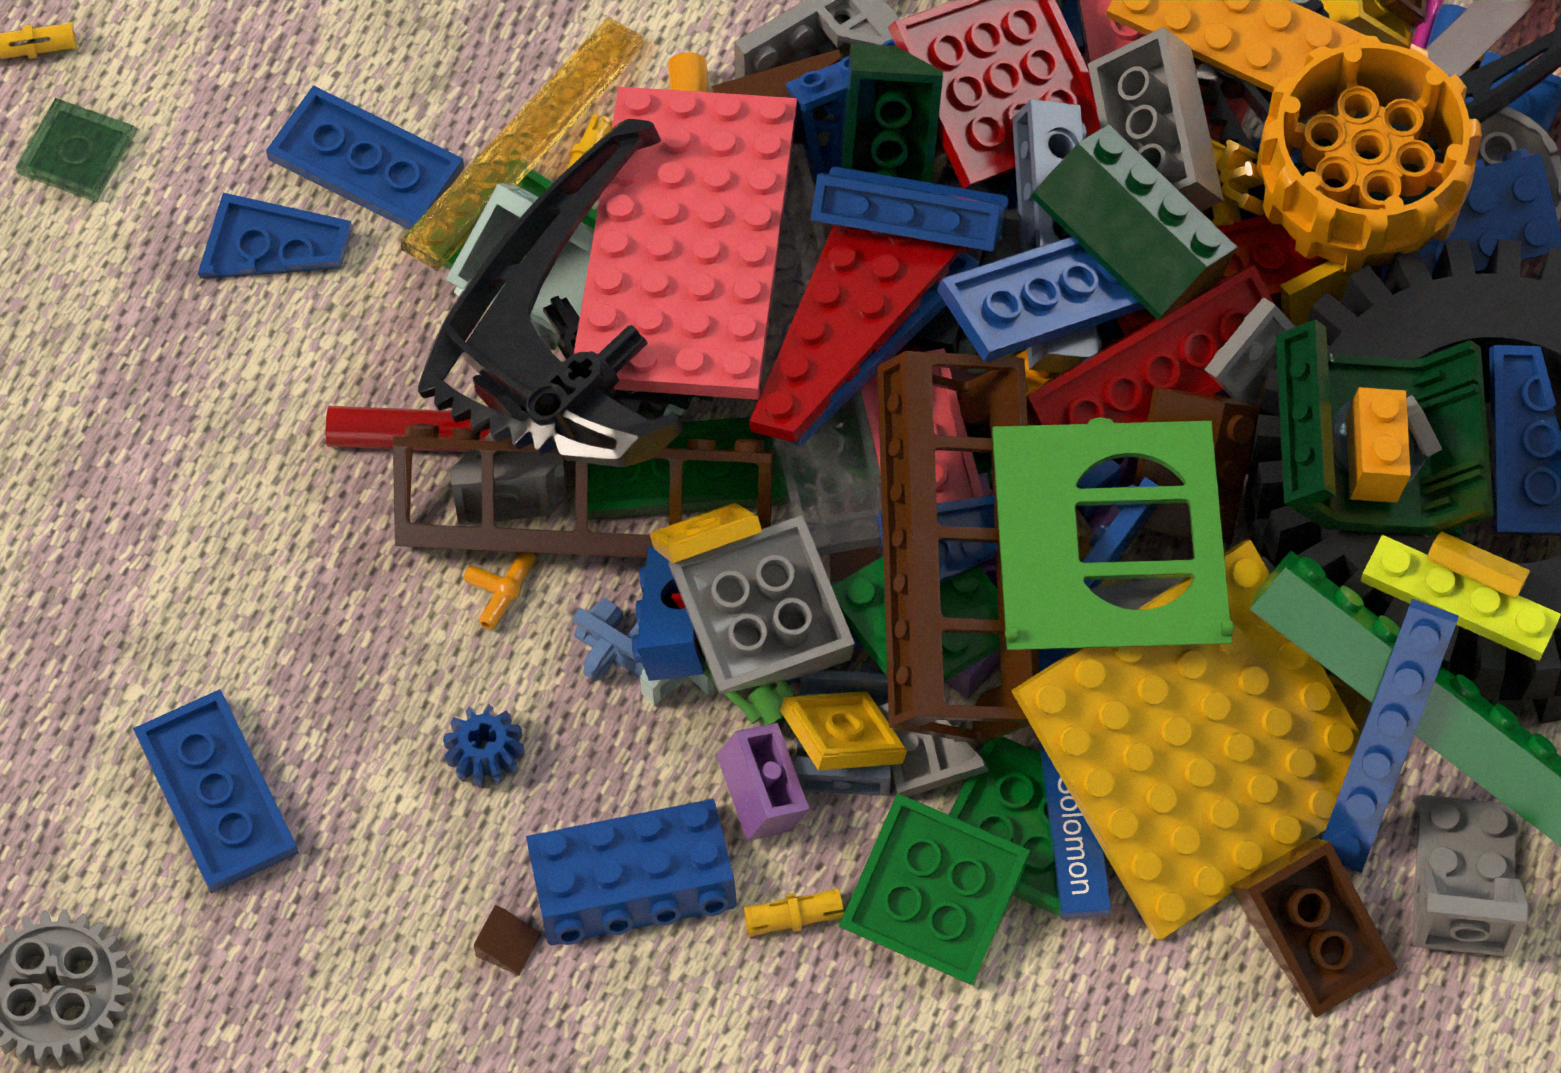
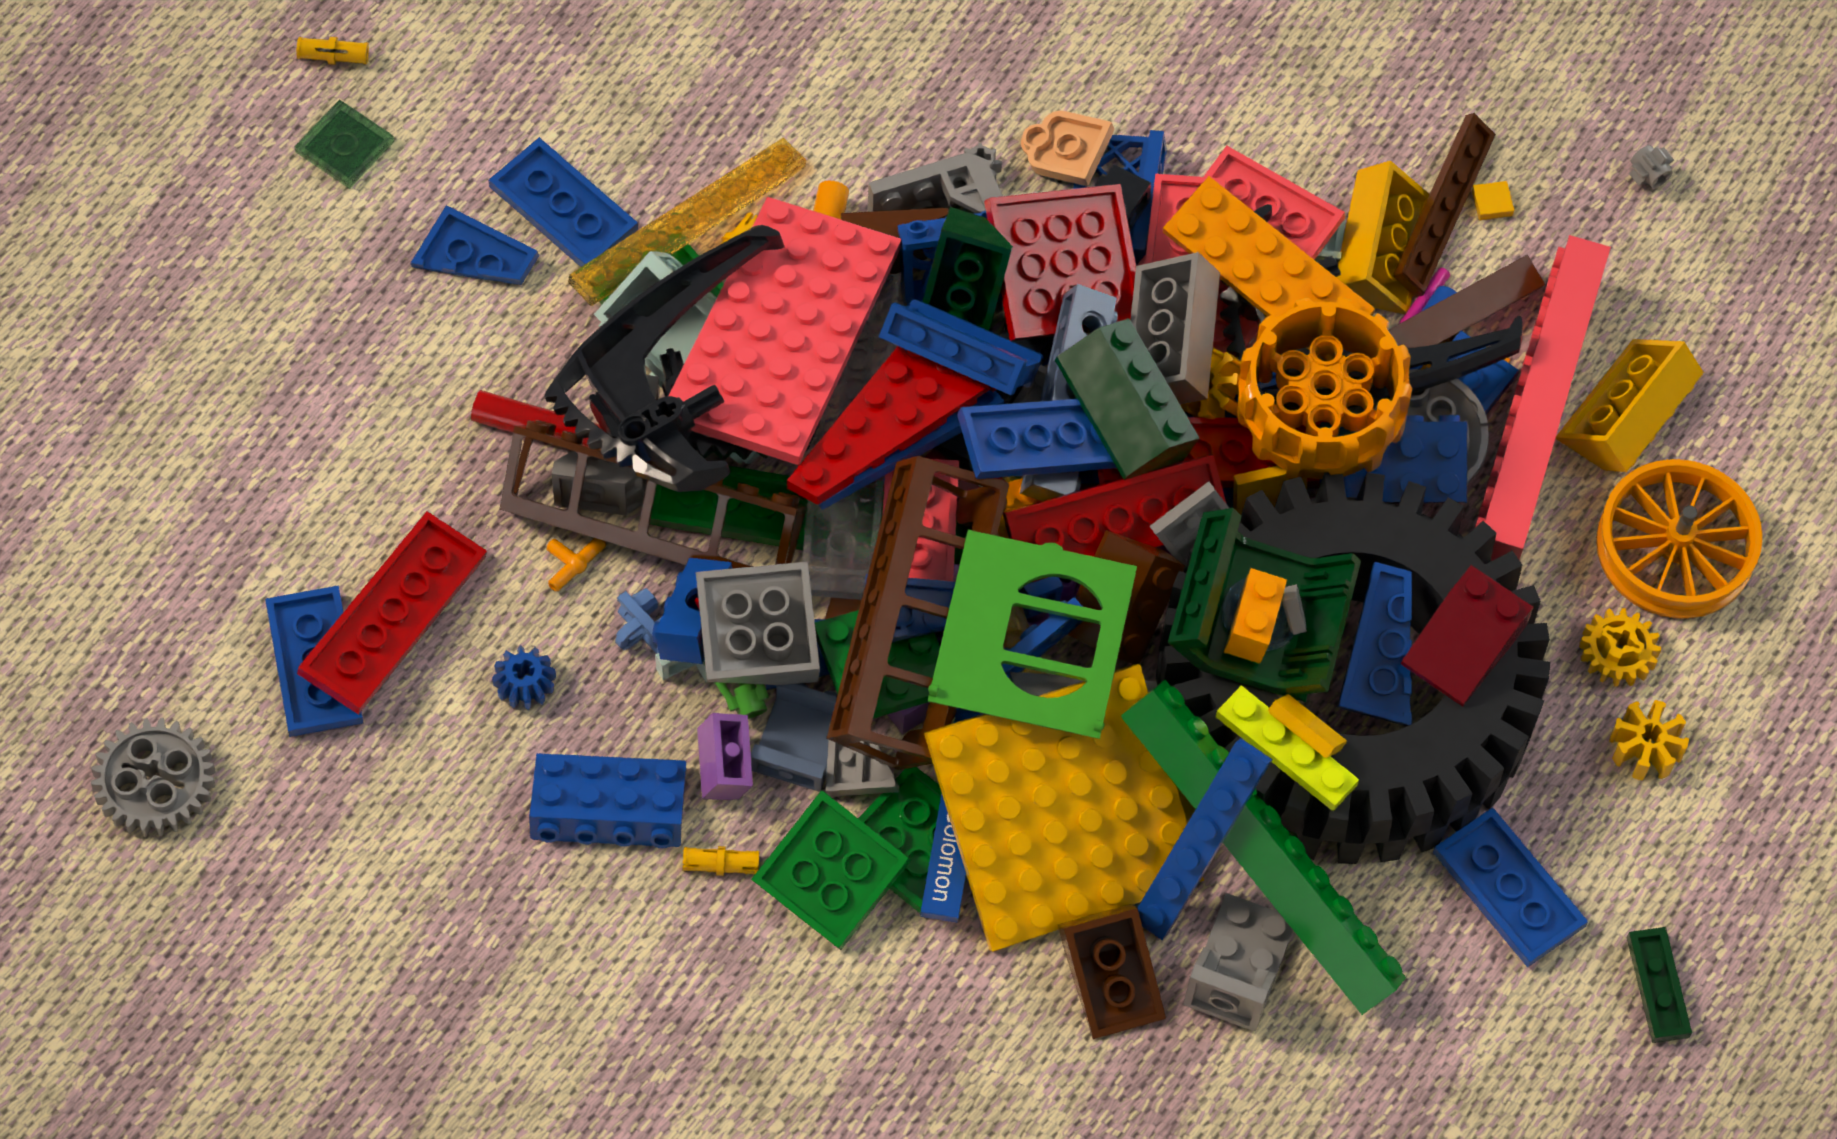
camera: 10 degrees right, 0 degrees up
reddish brown slope [474,905,541,976] -> none
yellow tile [650,503,762,563] -> none
yellow tile [780,691,907,771] -> none
none -> red plate [297,511,487,715]

